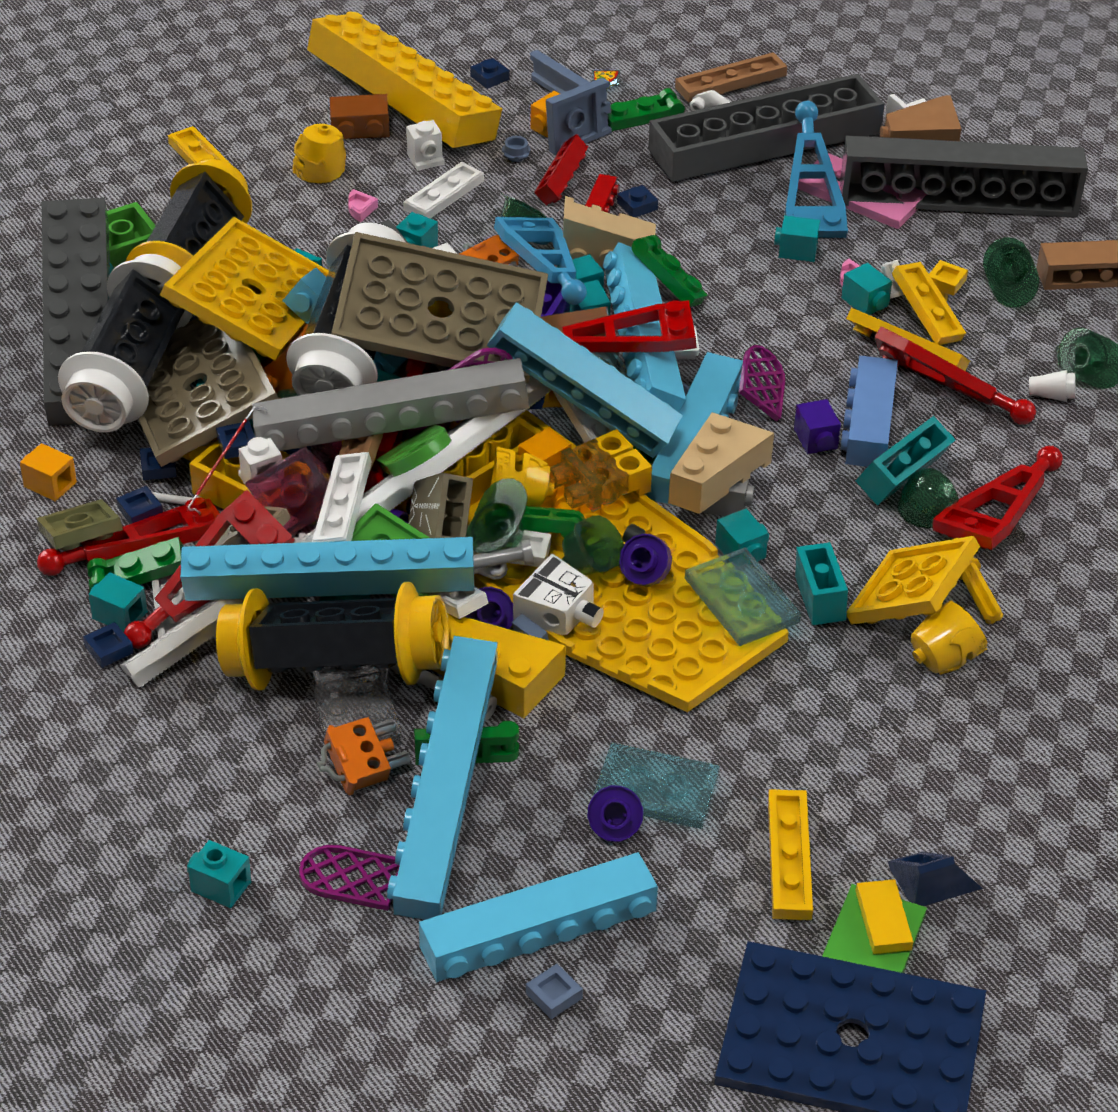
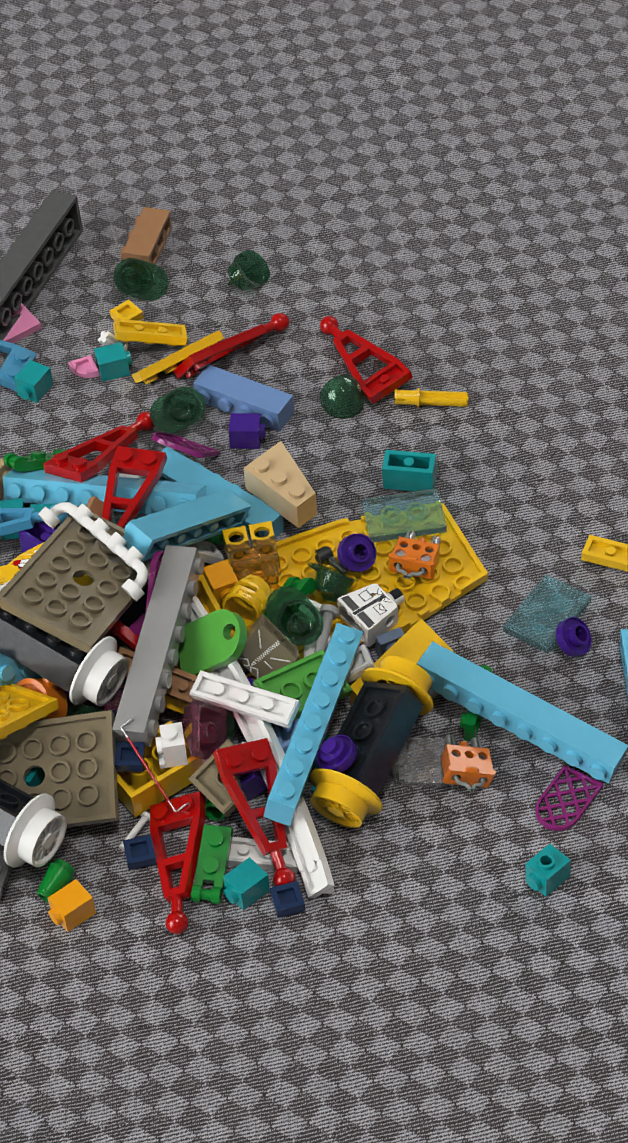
camera: 65 degrees left, 5 degrees up
olive plate [36,499,123,550] -> none
dark blue plate [140,447,177,481] -> none
teal brick [715,508,769,569] -> none
yellow plate [847,536,980,625] -> none
teal brick [855,416,956,506] -> none
yellow helmet [911,600,987,675] -> none
white cone [1029,370,1076,402] -> none
none -> green cone [36,858,76,903]
none -> white bar [38,502,148,601]
none -> red plate [43,412,156,483]
none -> clear green piece [150,387,205,433]
none -> dark purple plate [316,735,357,773]
none -> orange piece [389,530,441,580]

